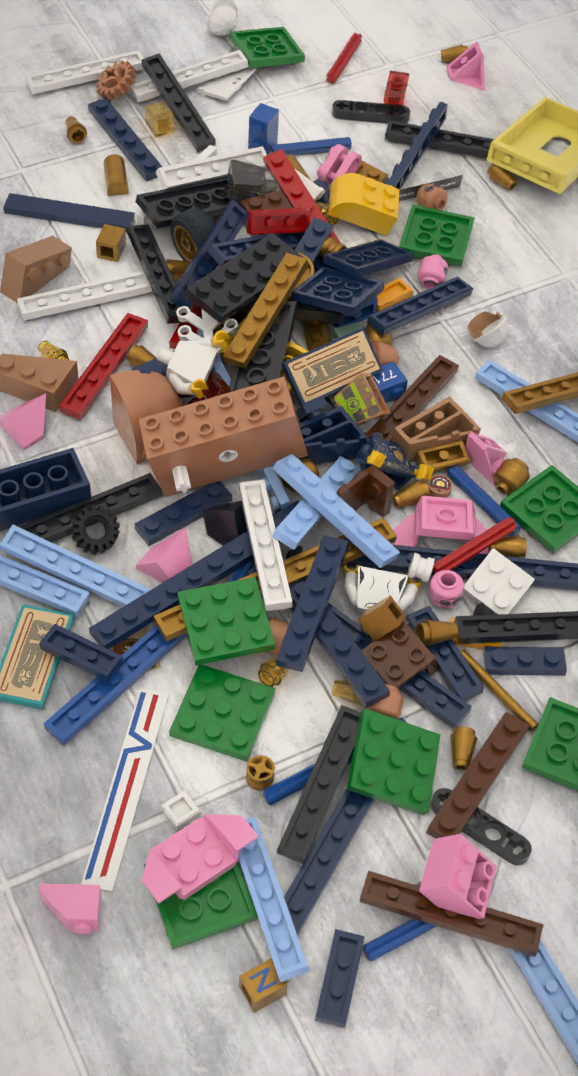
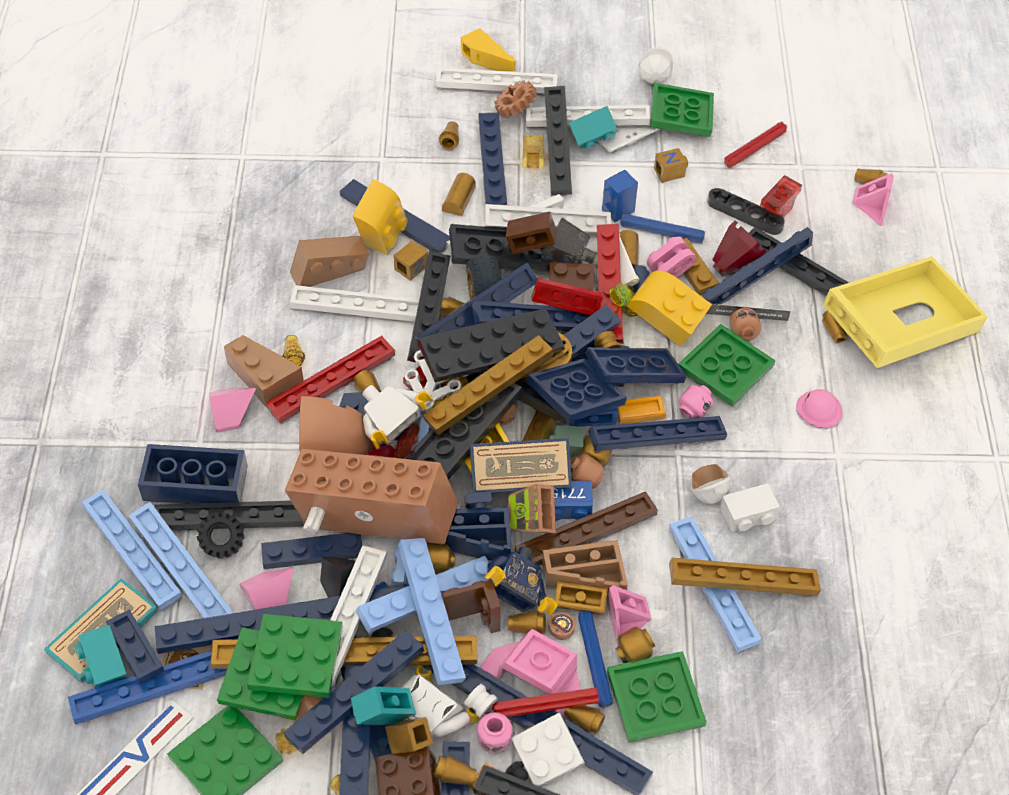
camera: 30 degrees right, 0 degrees up
none -> teal brick [74,625,127,689]
none -> green plate [247,614,343,698]
none -> teal brick [351,686,416,725]
none -> yellow brick [352,179,407,255]
none -> yellow slope [461,28,516,72]
none -> reddish brown brick [506,211,556,254]
none -> teal brick [569,106,619,149]
none -> clear neon green tile [610,282,632,307]
none -> pearl gold brick [654,148,688,183]
none -> dark red cone [712,220,767,275]
none -> white brick [720,483,780,533]
none -> bright pink hat [796,389,843,428]

